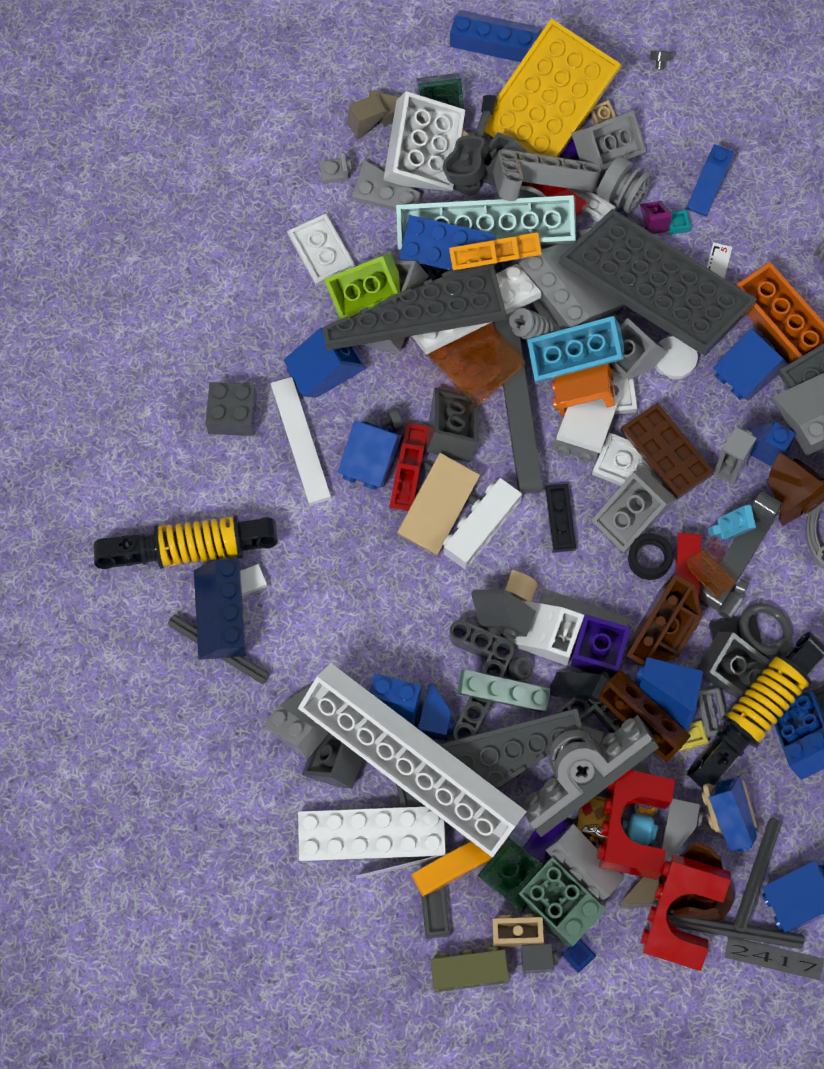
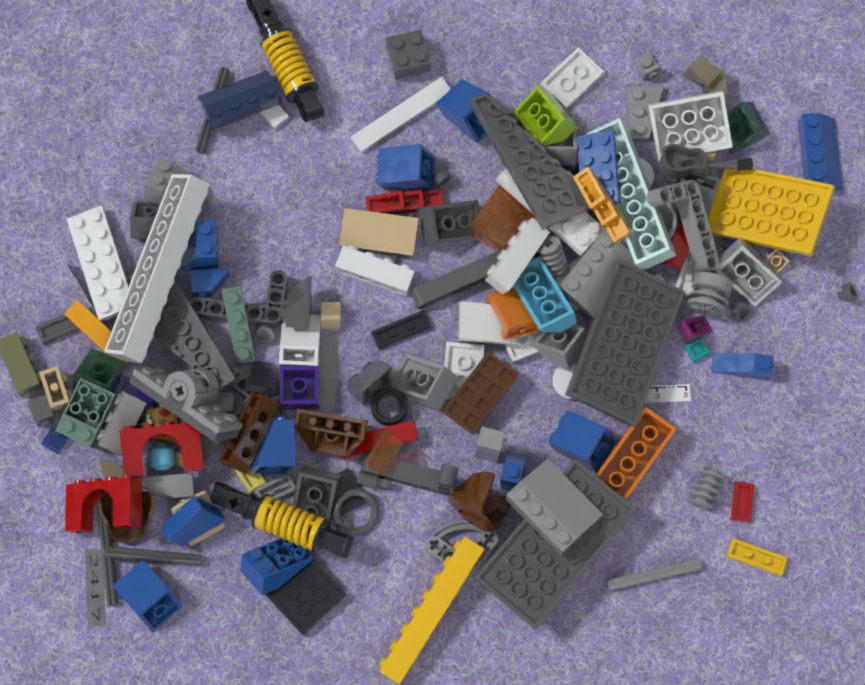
camera: 65 degrees right, 5 degrees up
medium azure hinge [708,505,756,540] -> none
none -> dark grey slope [347,360,392,405]
none -> white brick [485,218,550,294]
none -> dark grey tile [731,302,752,322]

